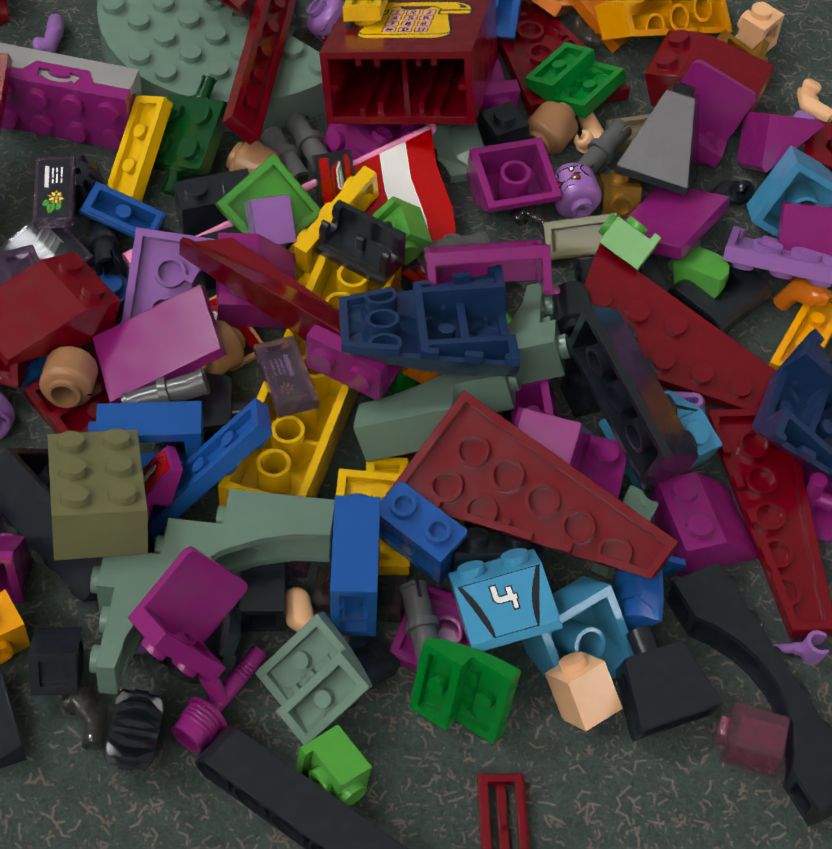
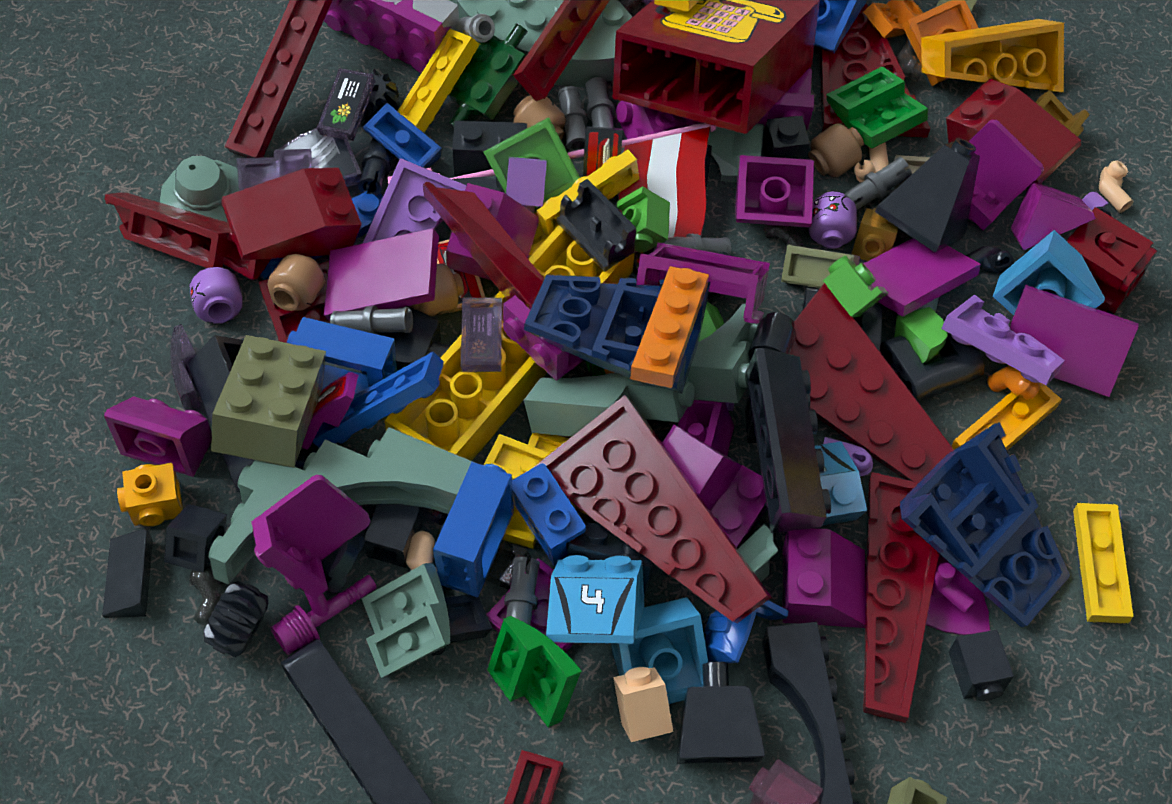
camera: 20 degrees right, 5 degrees up
bright green brick [296,725,372,806] -> none
light nougat brick [735,1,785,51] -> none
medium lavender hand [773,630,830,664] -> none
none -> light grey pin [456,14,495,43]
none -> orange plate [630,266,709,388]

